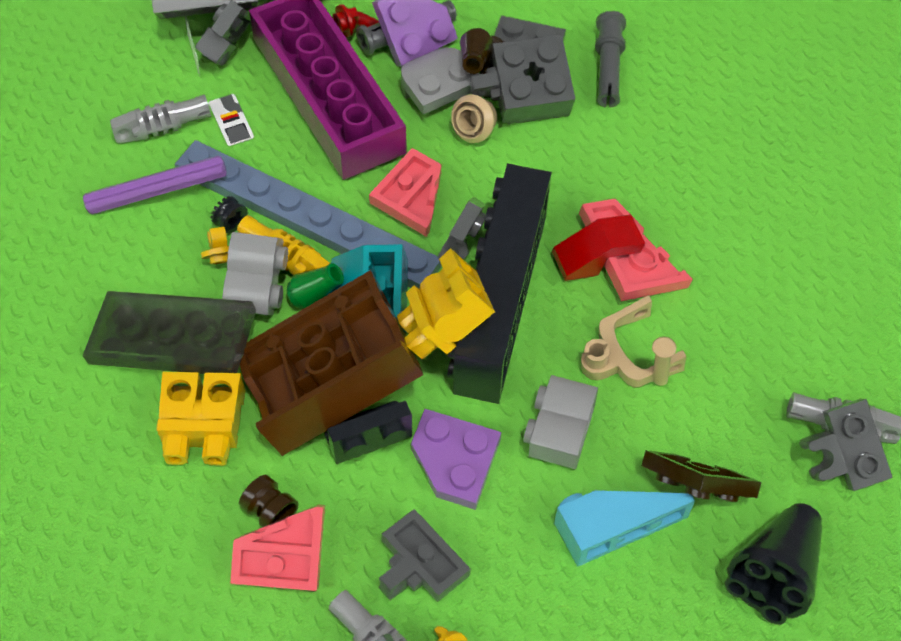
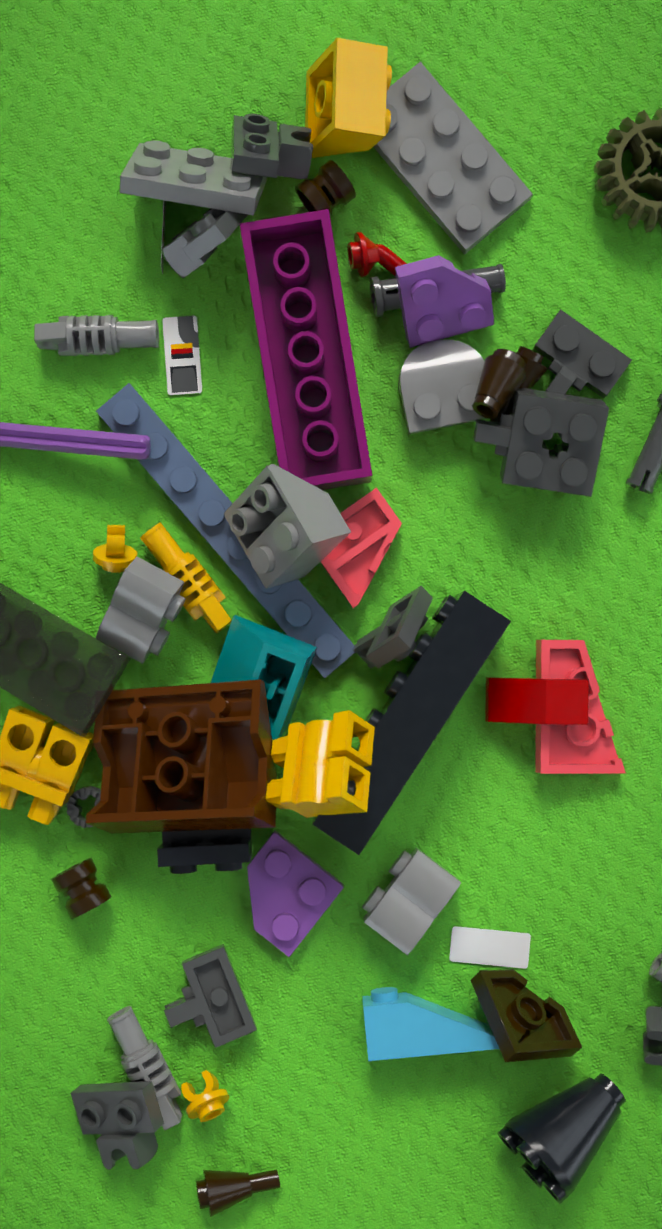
camera: 20 degrees right, 30 degrees up
black bush [210,196,248,234] -> none
coral wing [230,505,325,591] -> none
green cone [287,263,344,309] -> none
tan cone [451,94,497,143] -> none
tan piece [581,295,686,388] -> none
none -> dark grey bush [66,786,101,828]
none -> light grey slope [224,464,351,589]
none -> white sticker [449,926,531,969]

